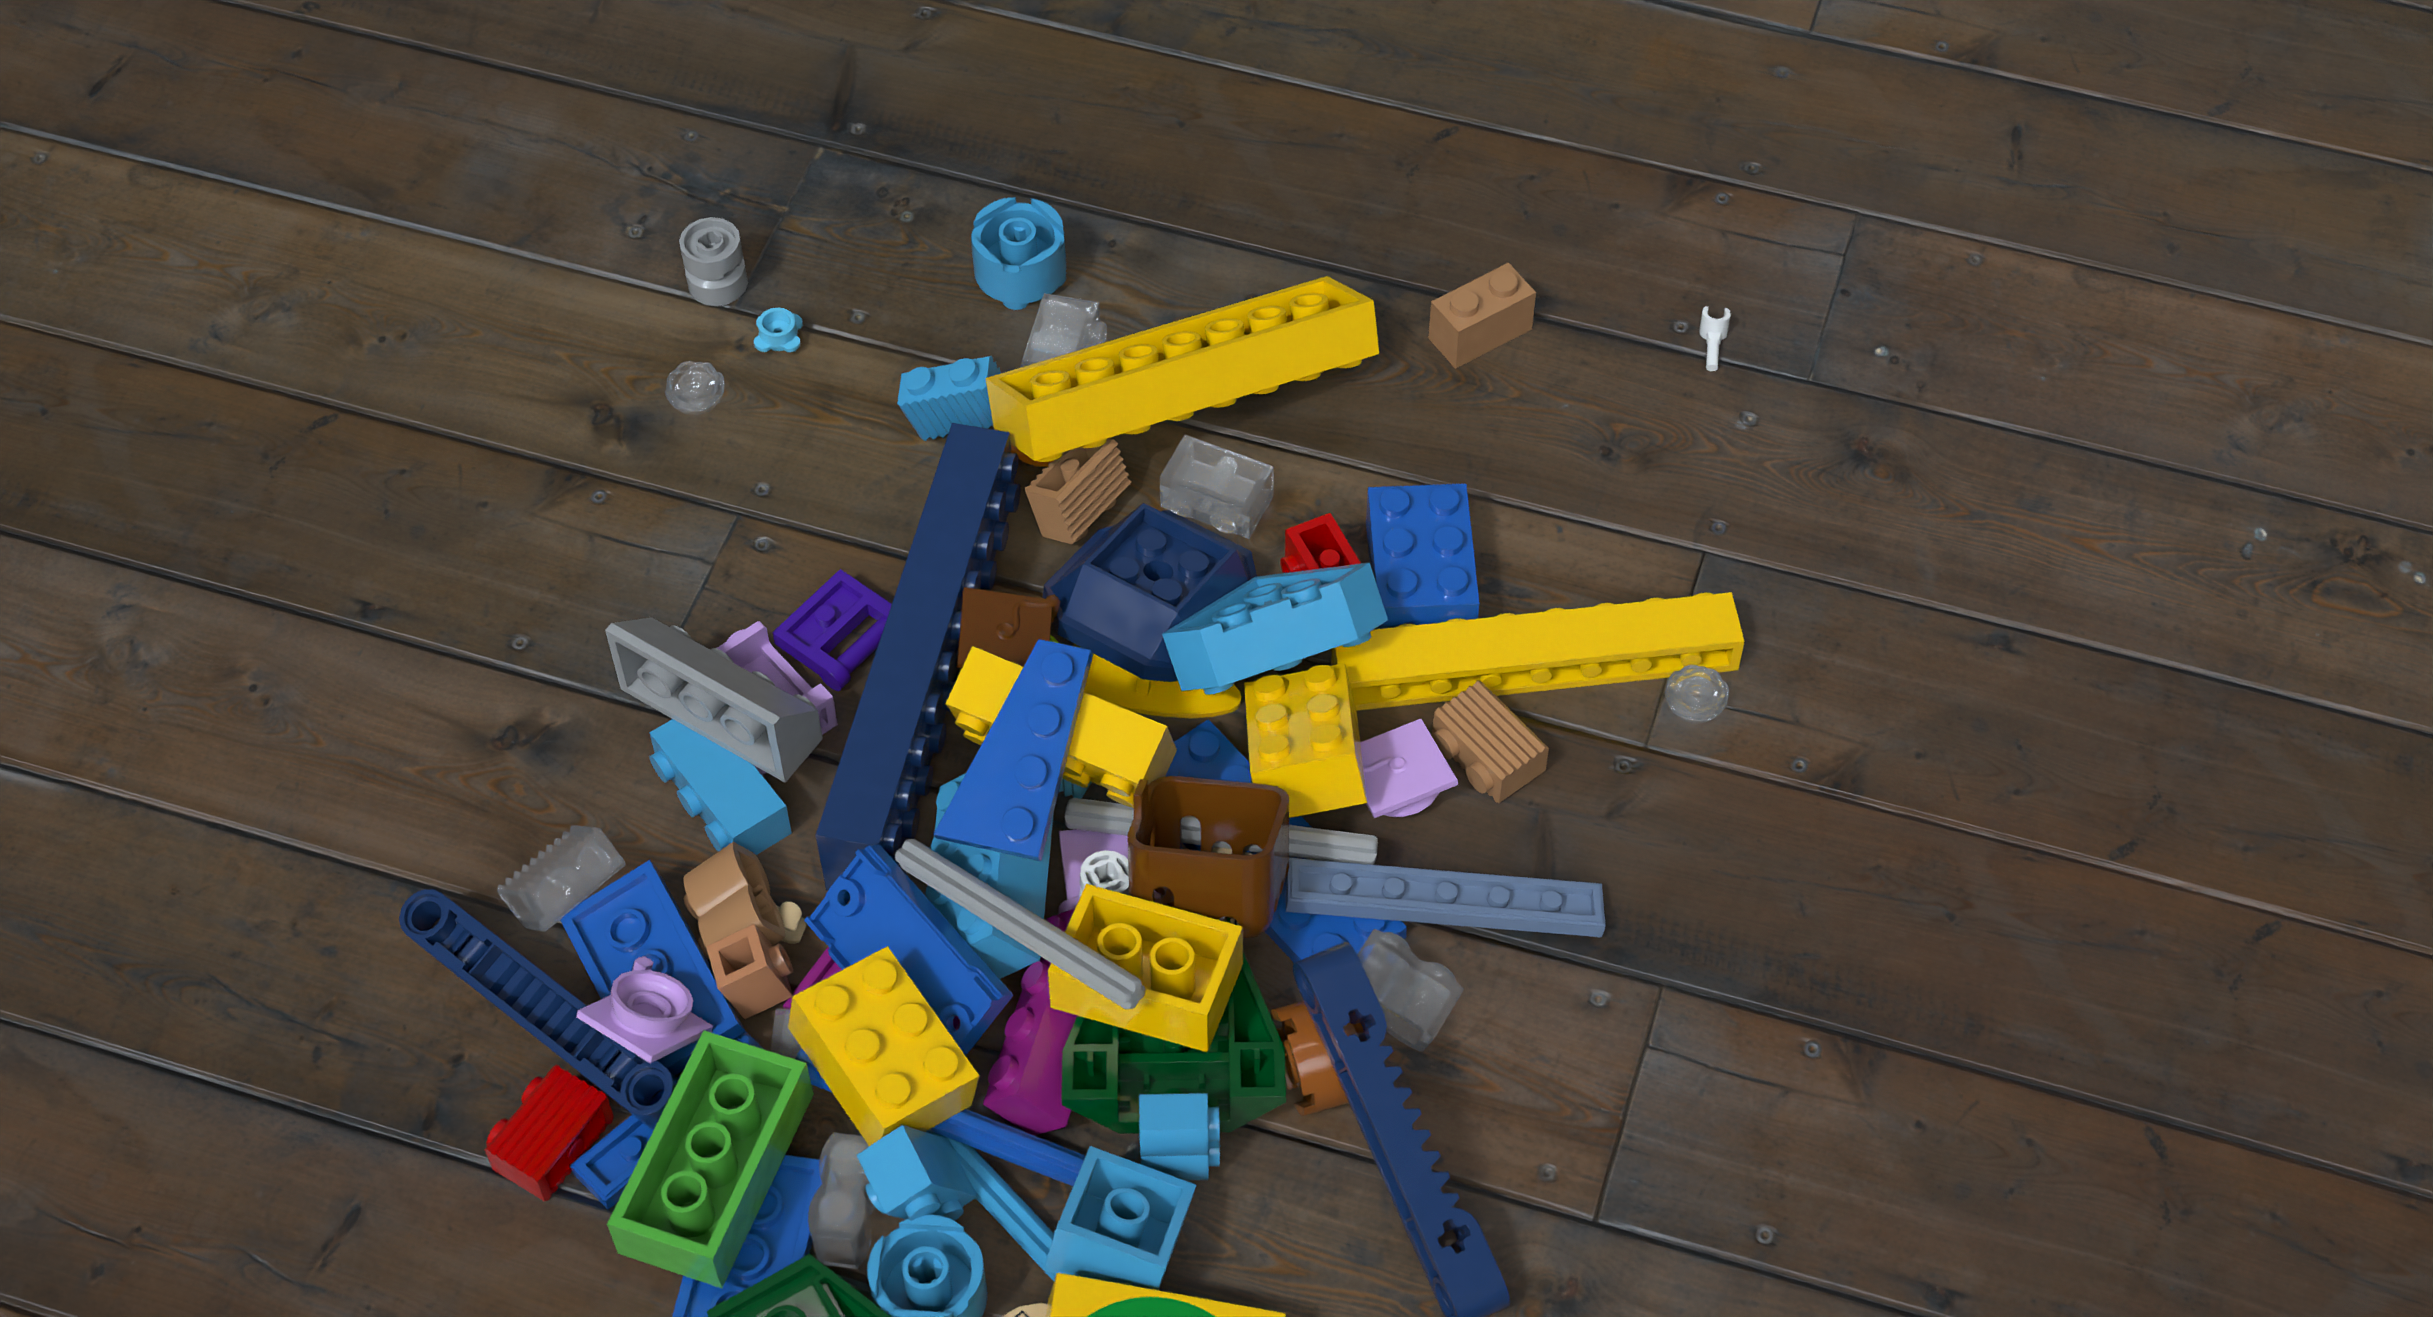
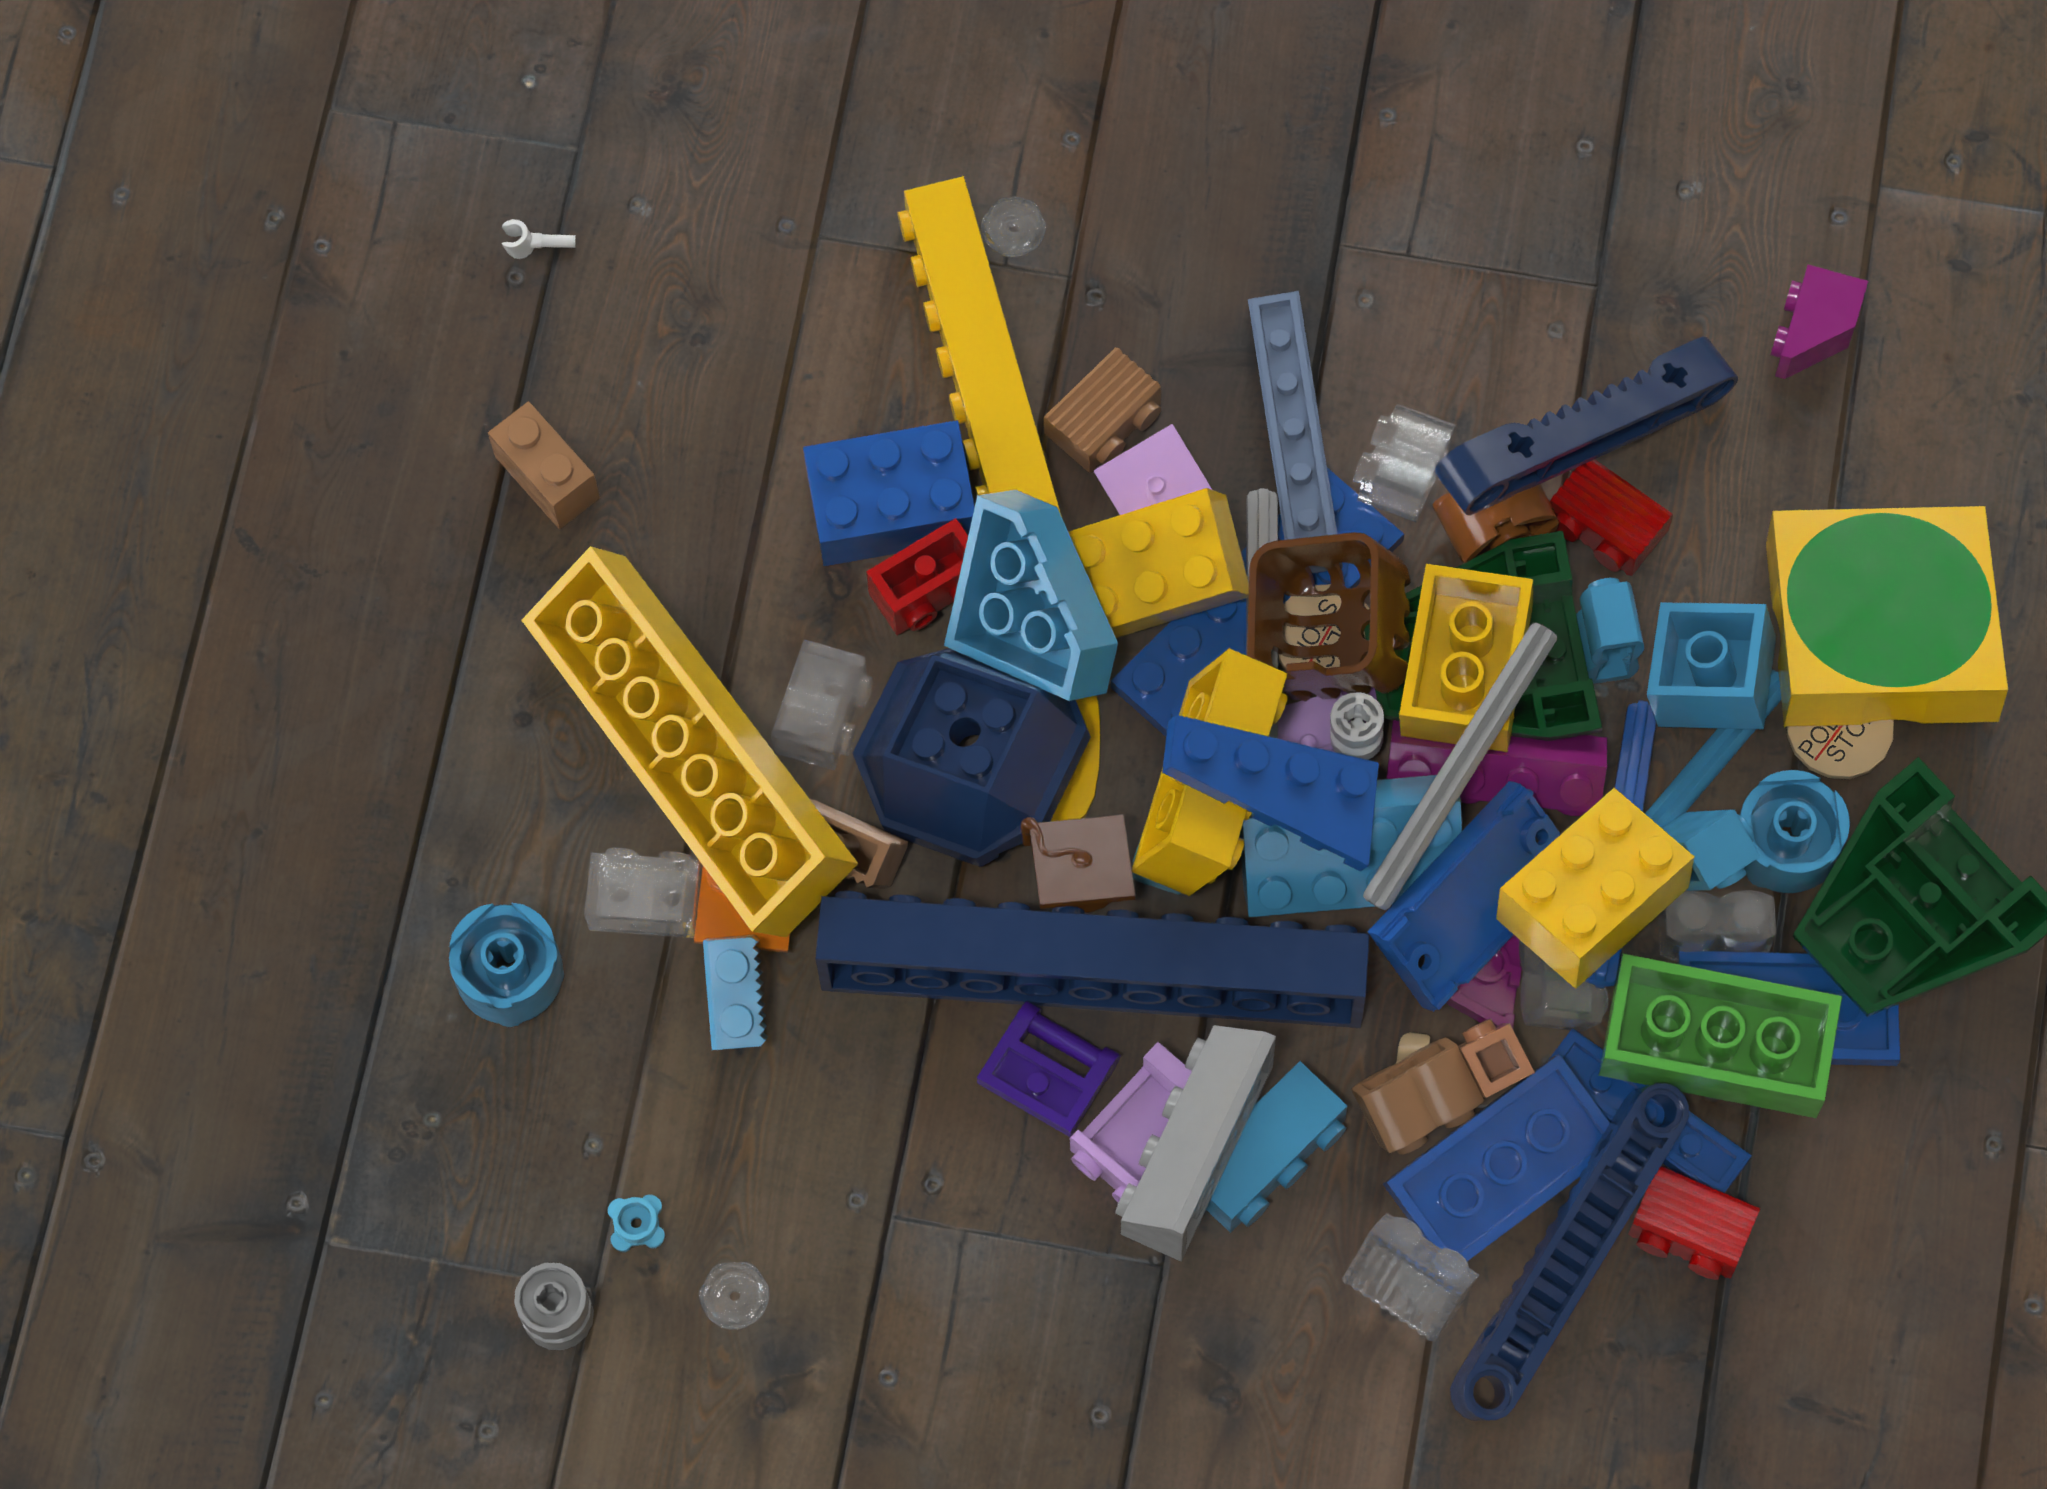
camera: 95 degrees left, 15 degrees up
lavender hat [577,956,713,1063] -> none
none -> red brick [1550,459,1673,576]

